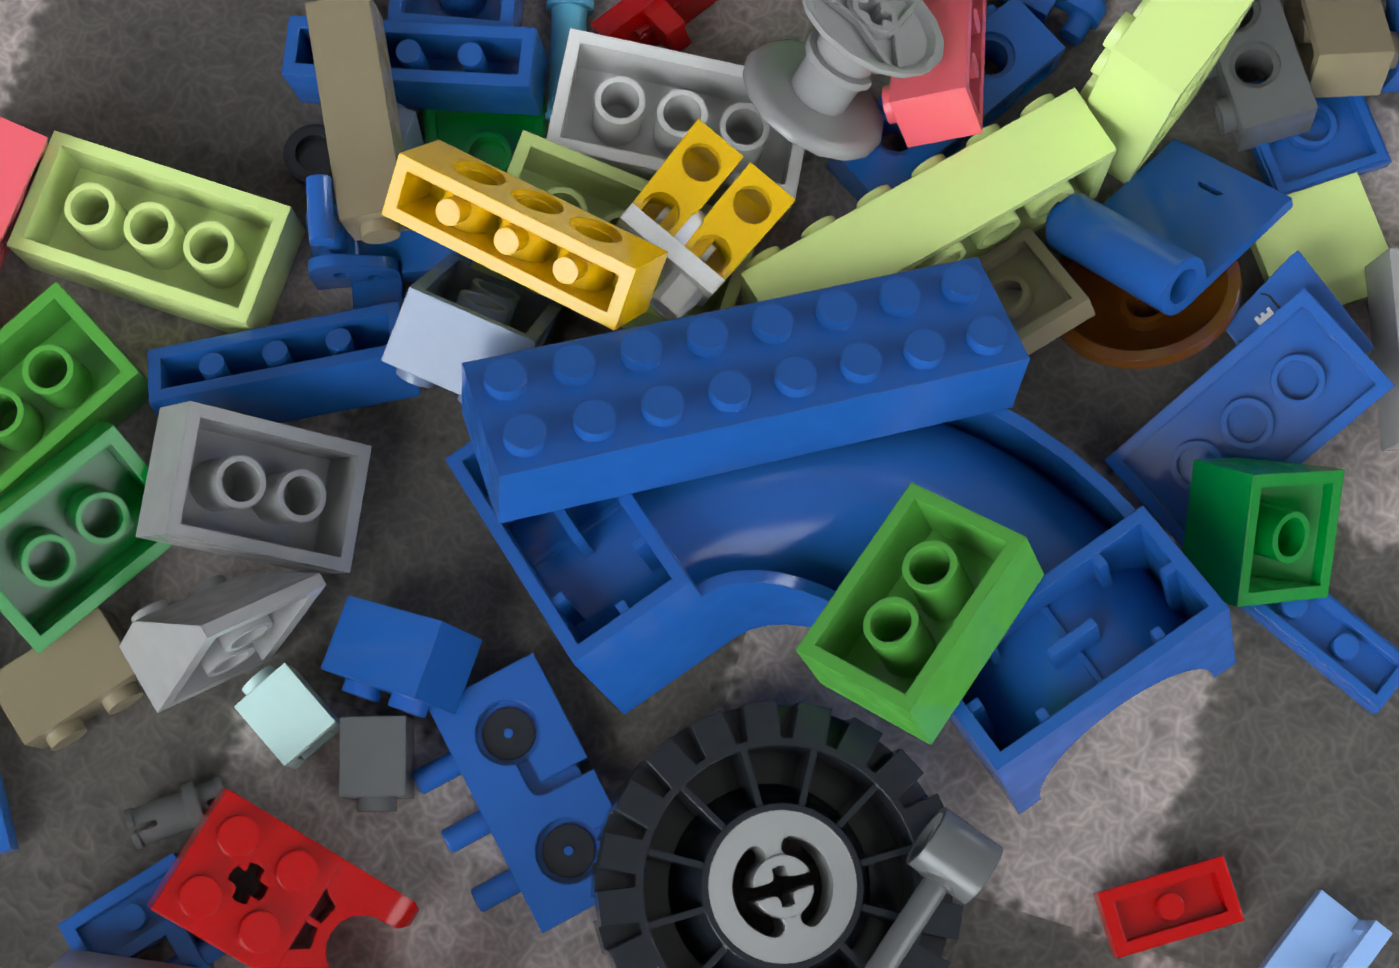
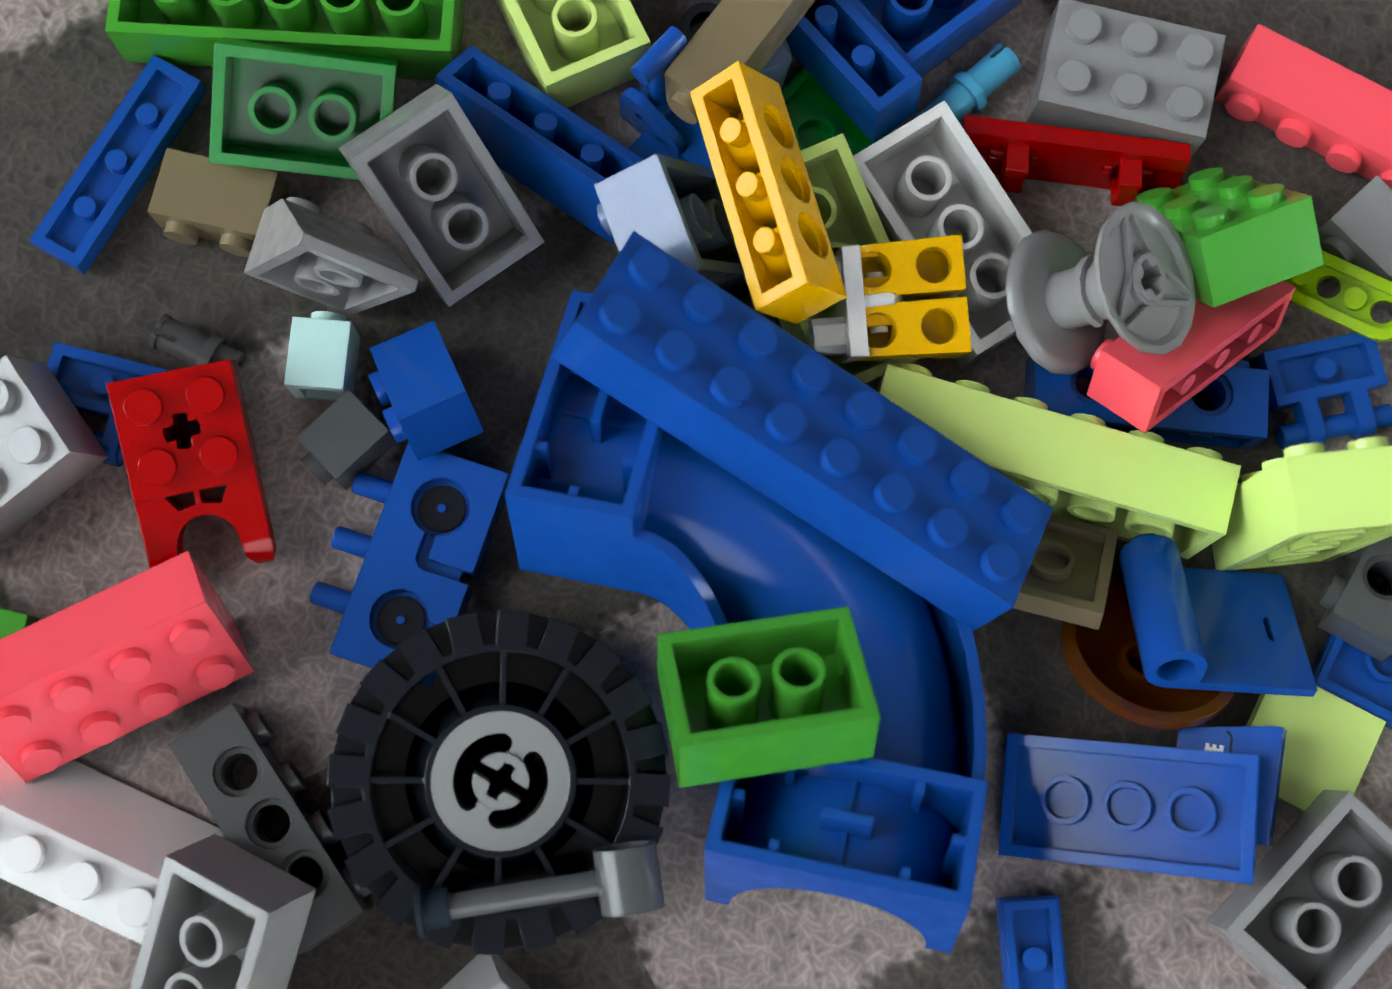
camera: 40 degrees right, 0 degrees up
green slope [1182,457,1345,607] -> none

